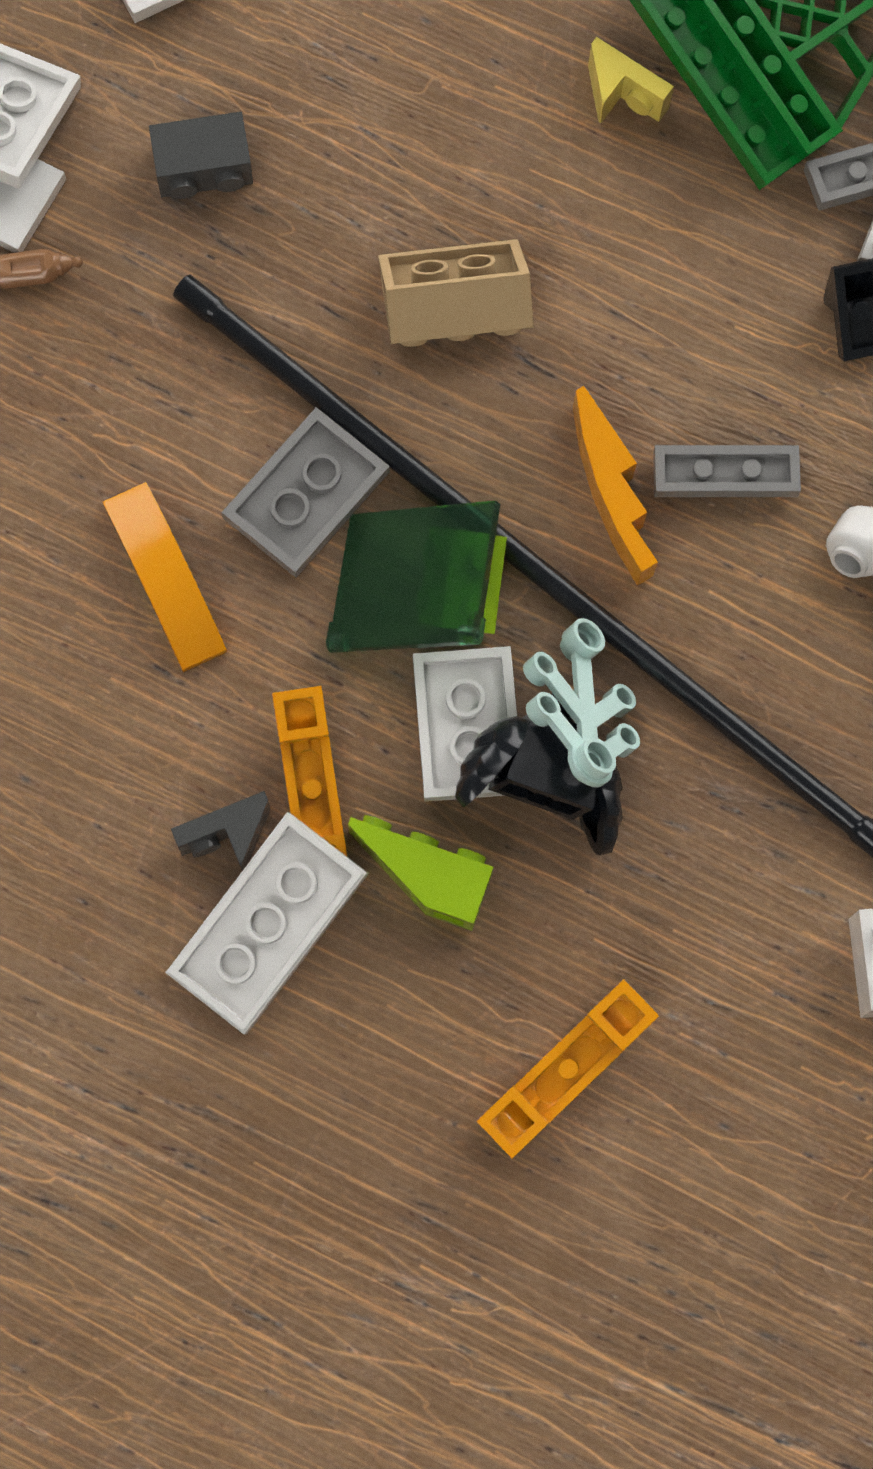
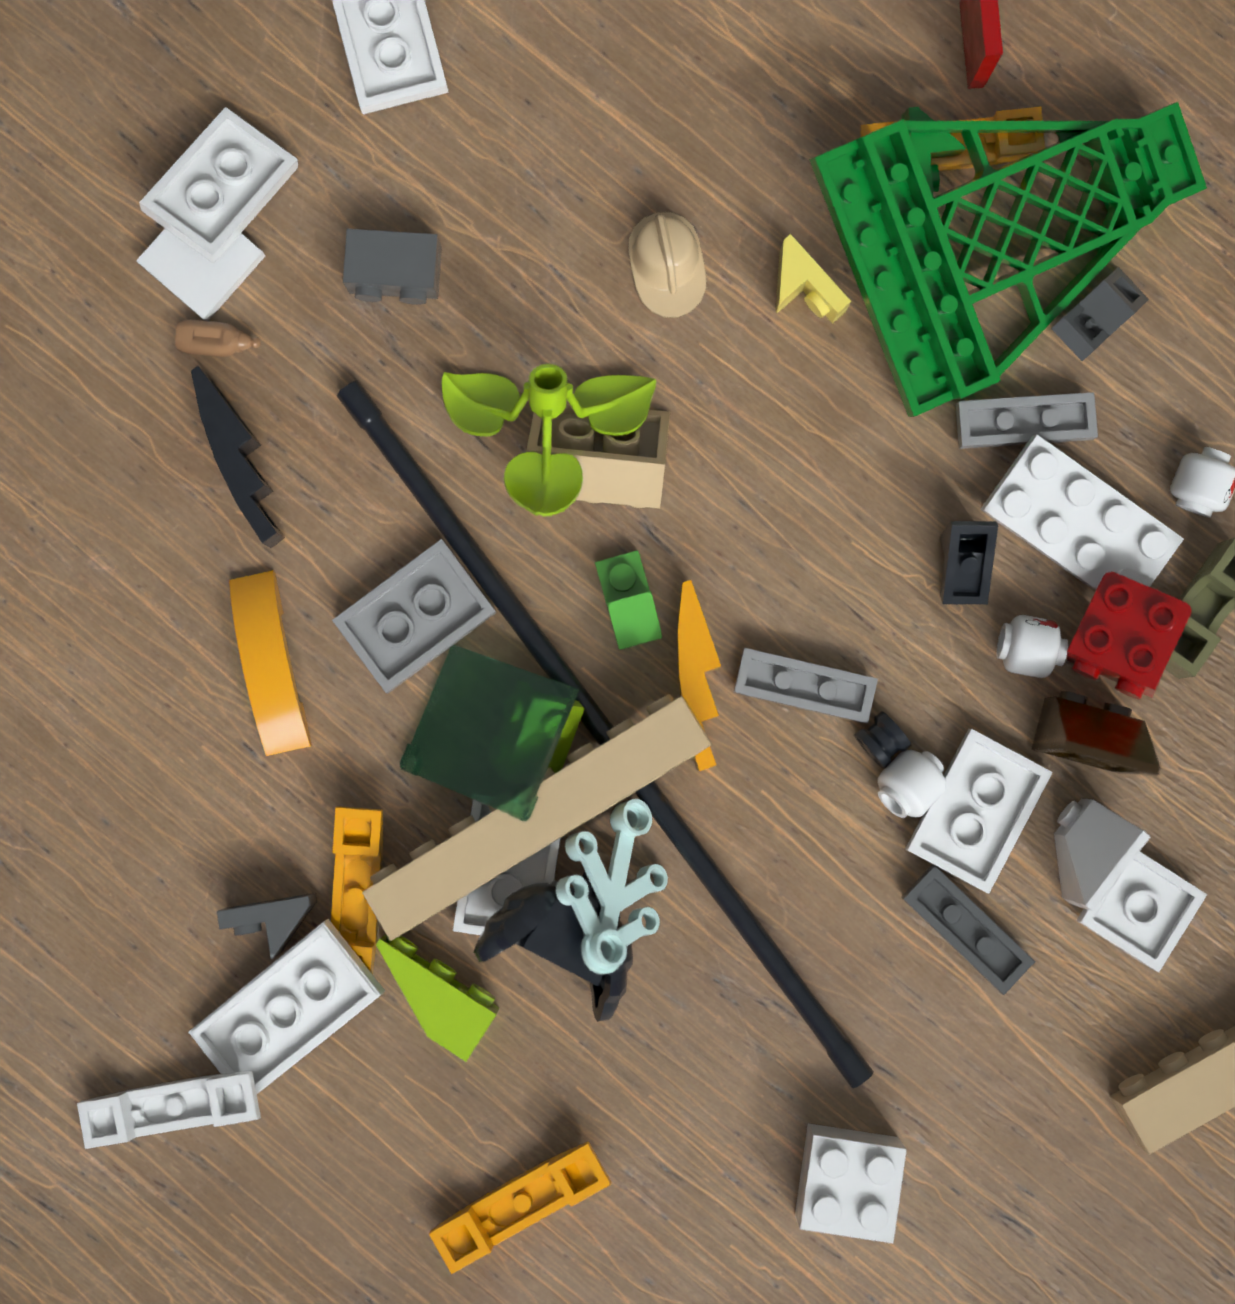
camera: 20 degrees right, 10 degrees up
none -> white slope [77,1071,261,1149]
none -> black slope [191,366,285,548]
none -> tan brick [362,694,712,941]
none -> lime plant [442,364,656,517]
none -> bright green slope [595,550,663,650]
none -> tan piece [629,212,706,317]
none -> black wheel [854,711,912,769]

